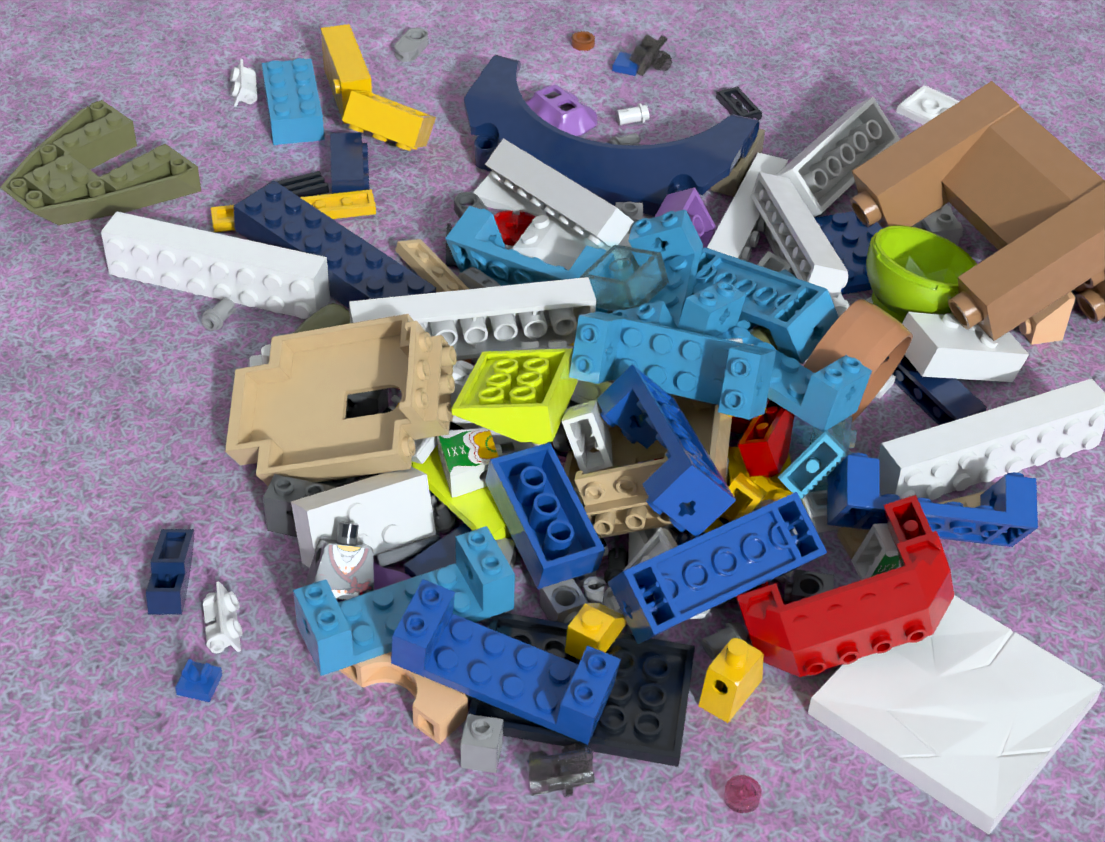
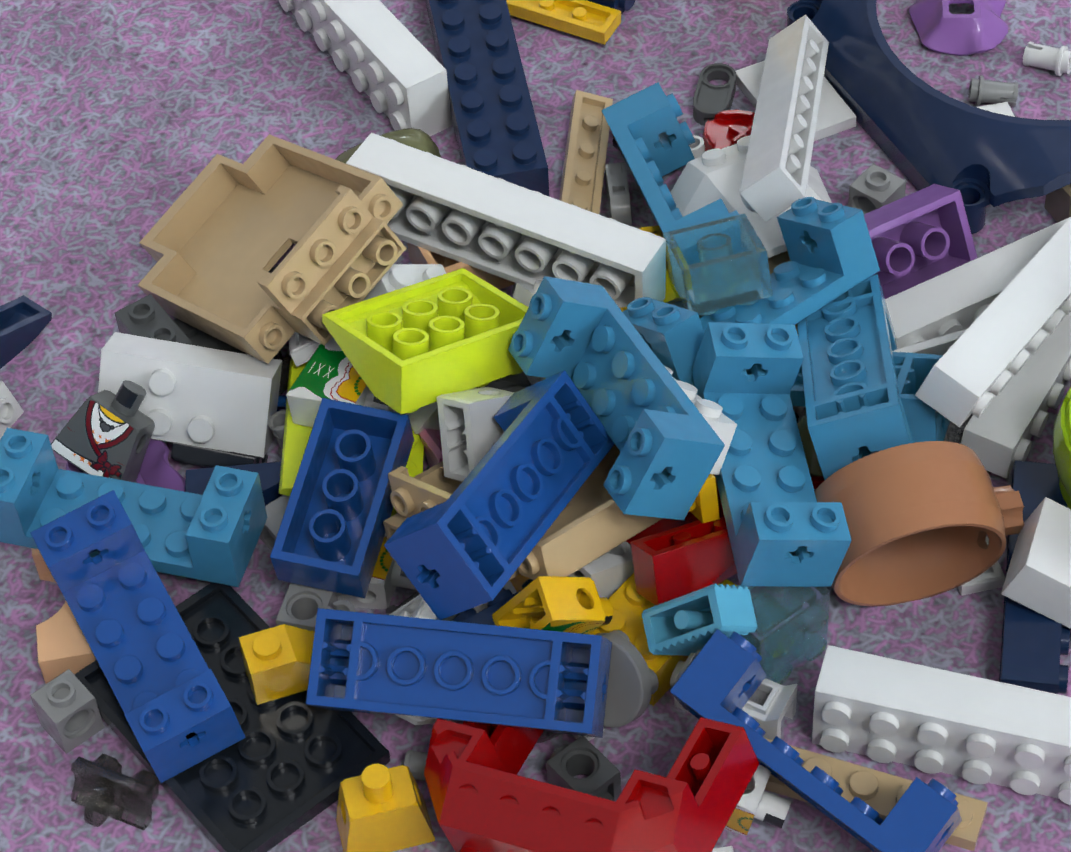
camera: 45 degrees right, 5 degrees up
light grey pin [201,298,236,331] -> none

